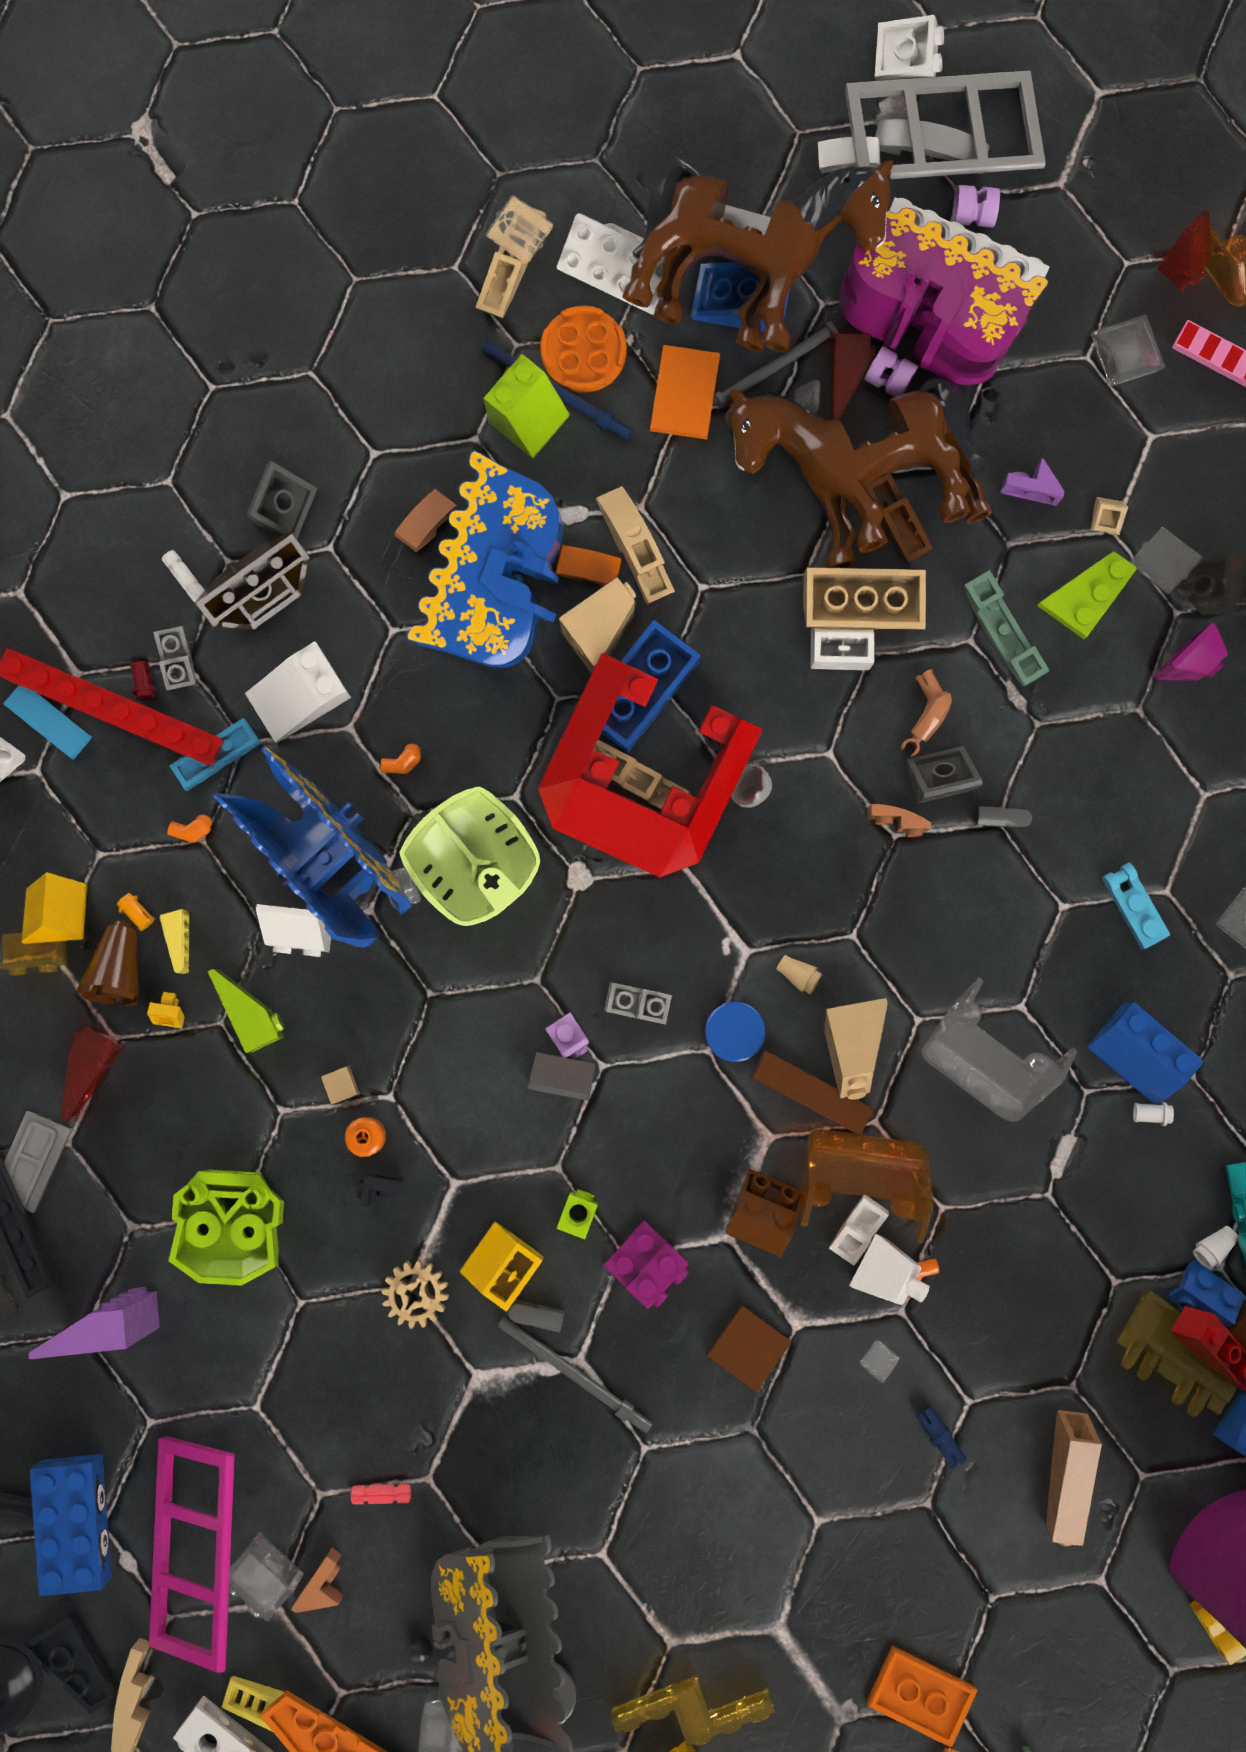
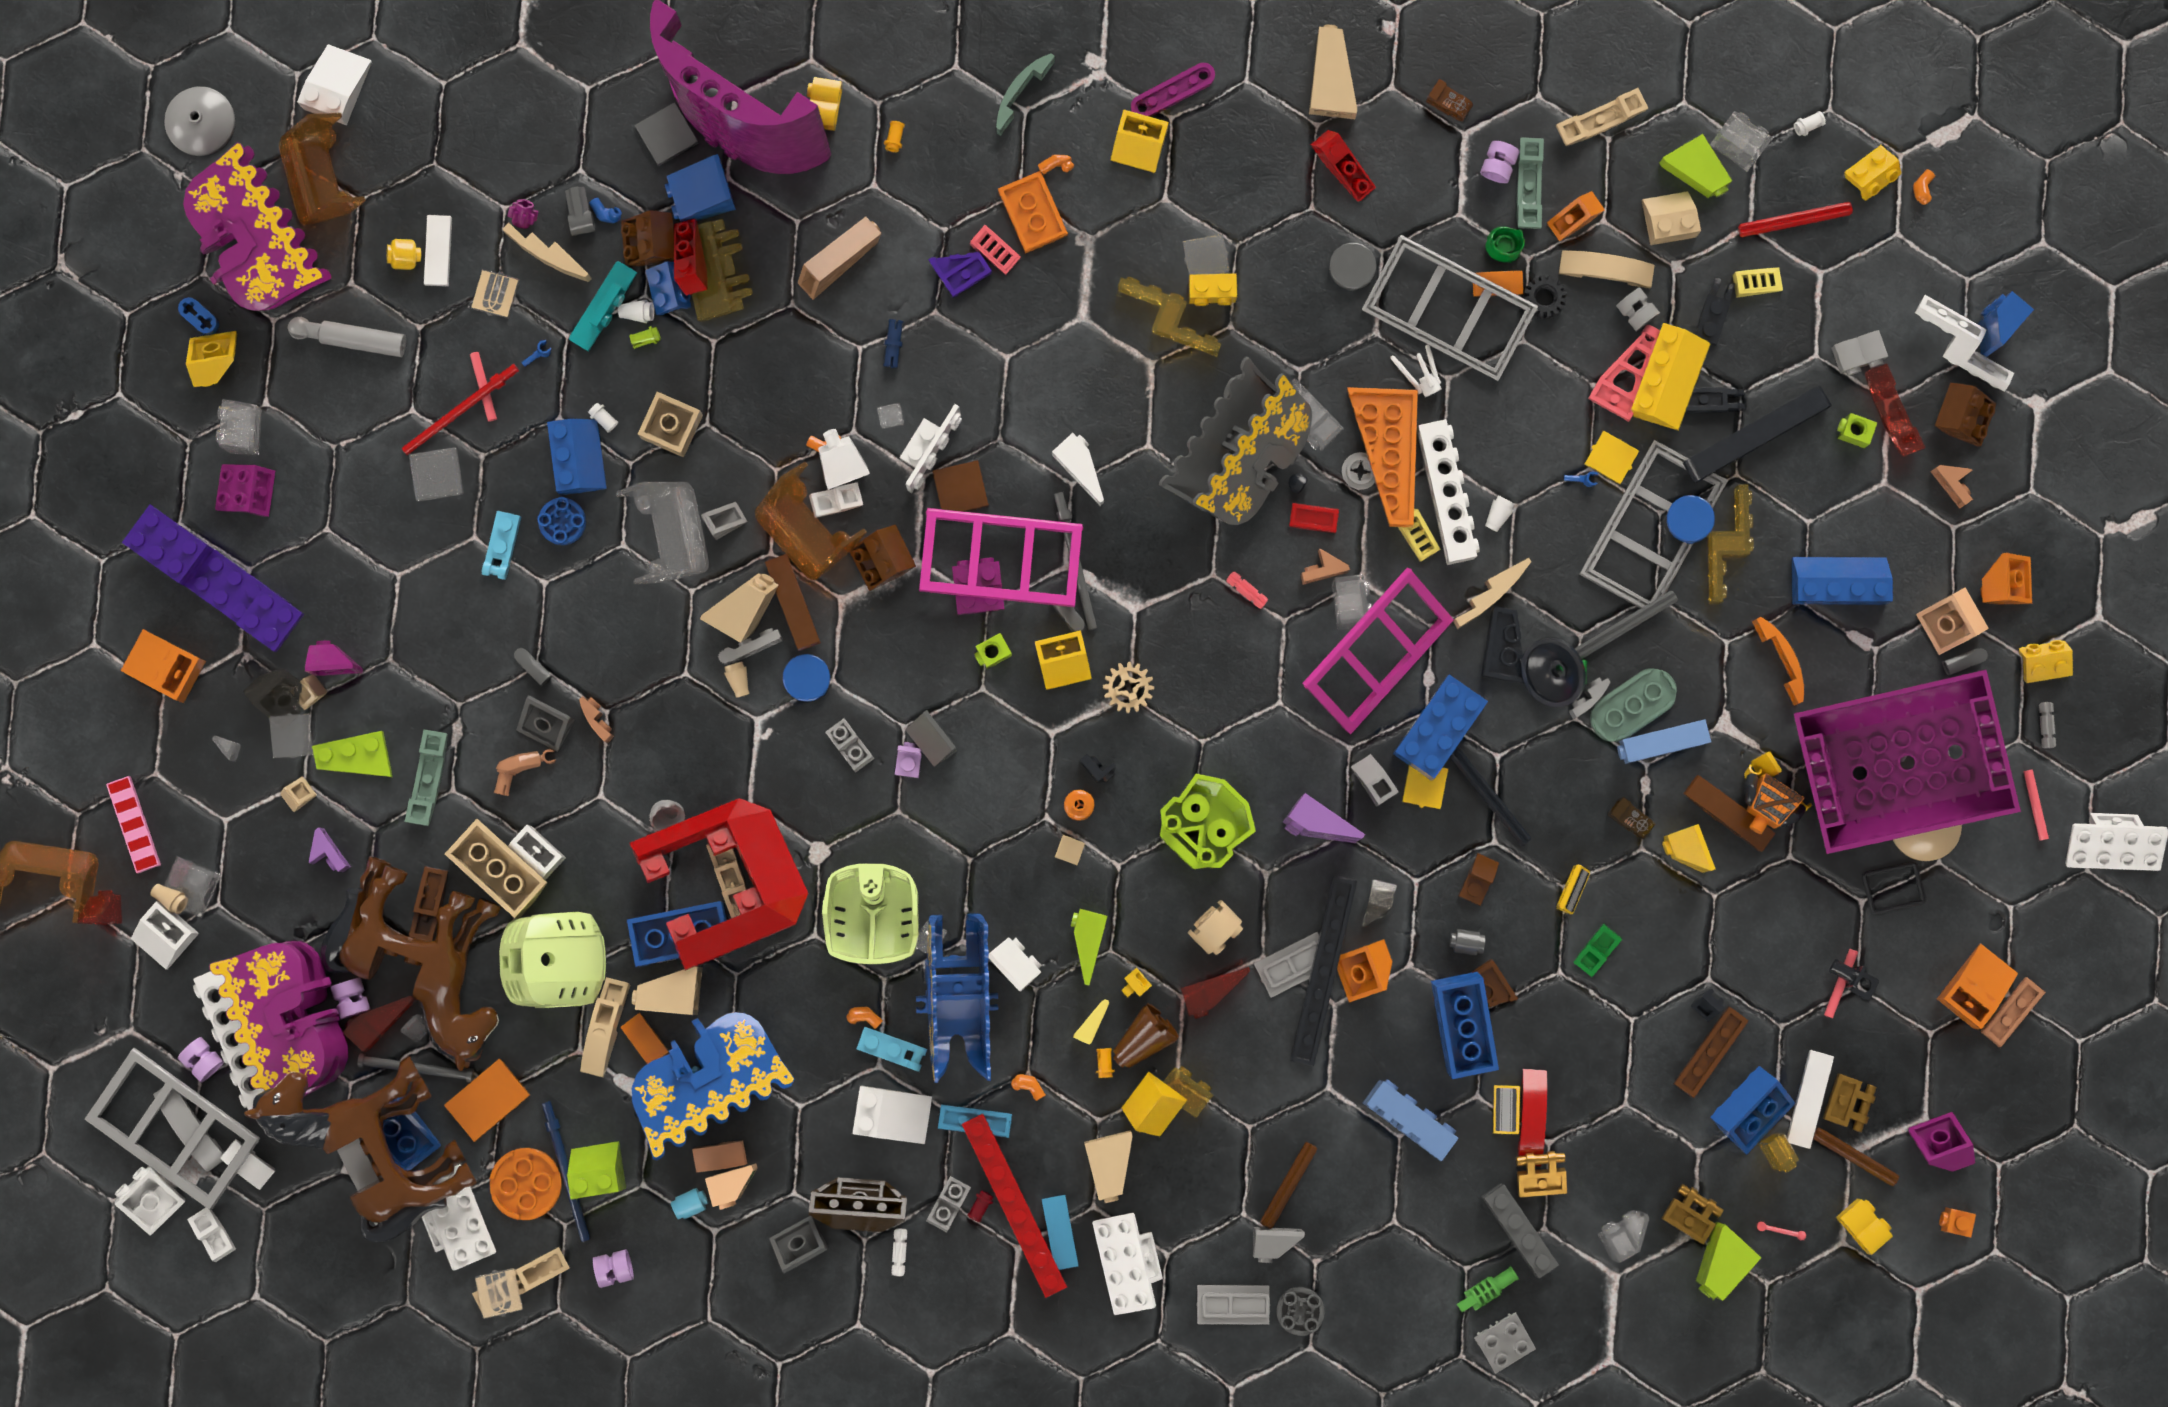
camera: 140 degrees left, 0 degrees up
none -> white slope [131,902,199,970]
none -> tan cone [150,884,188,914]
none -> white slope [187,1208,236,1262]
none -> clear slope [212,736,241,762]
none -> tan slope [290,675,327,710]
none -> yellowish green piece [499,912,606,1008]
none -> blue tile [537,497,586,545]
none -> lavender wheel [593,1249,634,1288]
none -> lime pin [629,326,661,349]
none -> tan brick [638,392,703,457]
none -> medium azure brick [671,1188,708,1219]
none -> light grey slope [701,502,747,540]
none -> light nougat slope [705,1164,757,1210]
none -> light grey hinge [718,628,783,665]
none -> medium azure plate [857,1027,927,1072]
none -> light orange pin [884,121,905,152]
none -> white bracket [900,404,962,493]
none -> dark pink door [919,508,1083,607]
none -> dark purple wing [928,252,992,298]
none -> coral slope [970,225,1021,275]
none -> white slope [1052,433,1104,506]
none -> tan slope [1084,1130,1133,1203]
none -> tan brick [1188,900,1243,955]
none -> red tile [1289,503,1339,533]
none -> light grey gear [1342,452,1375,490]
none -> light grey slope [1351,754,1398,807]
none -> yellow piece [1402,765,1448,809]

